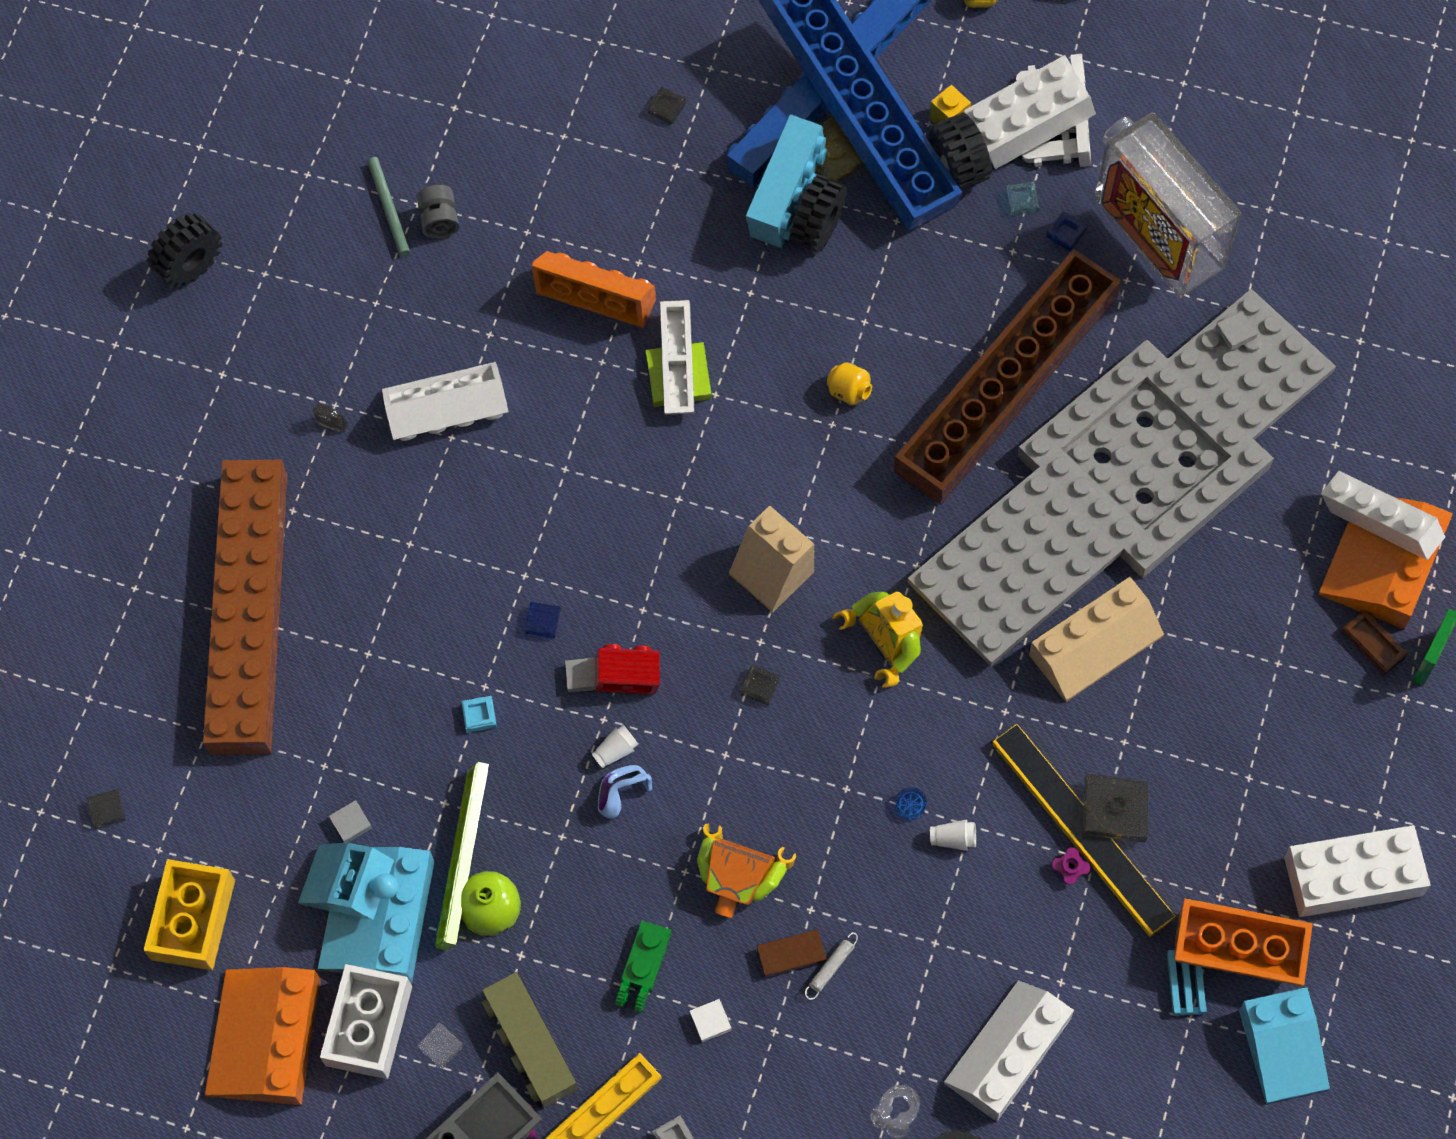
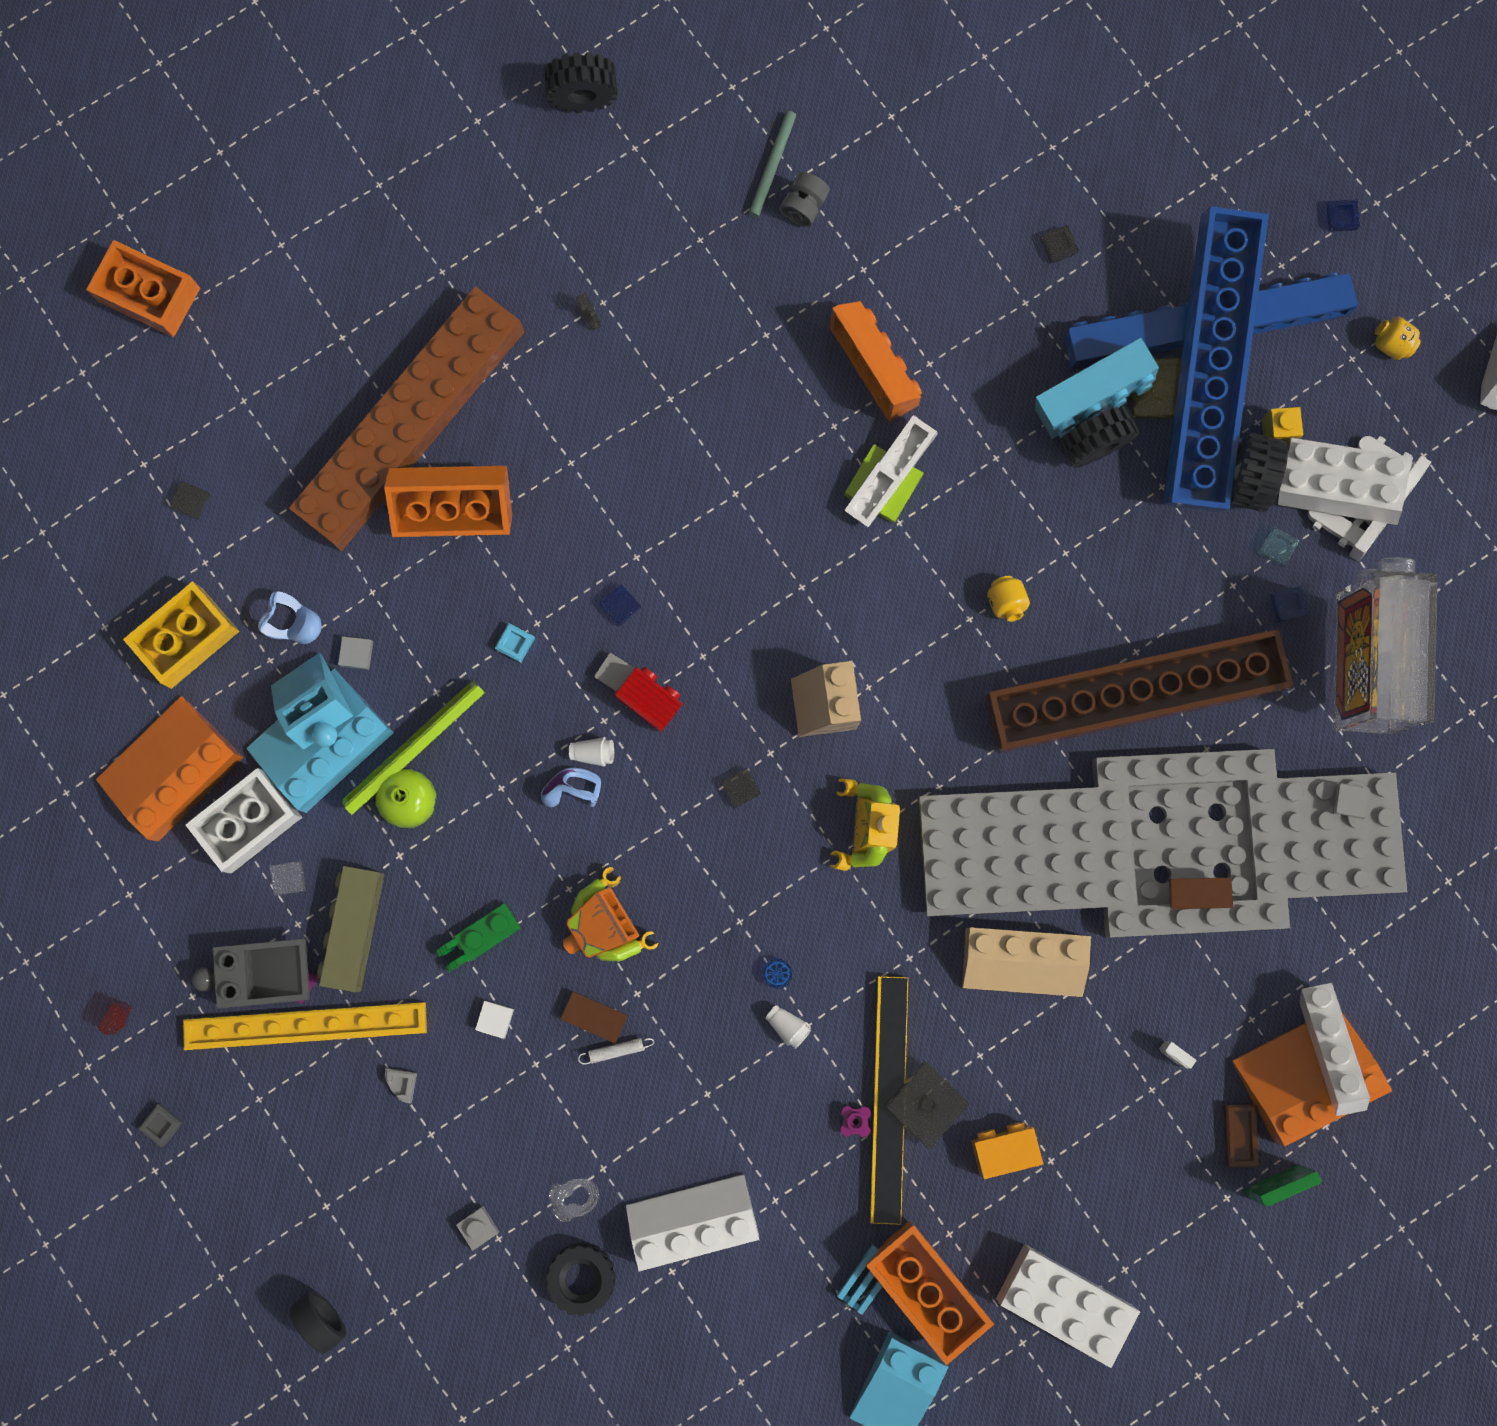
camera: 35 degrees right, 15 degrees up
white slope [382,362,509,441] -> none
none -> light blue piece [258,591,322,644]
none -> orange brick [384,466,512,537]
none -> light orange brick [971,1122,1043,1179]
none -> white tile [1159,1041,1197,1069]
none -> reddish brown tile [1168,877,1233,910]

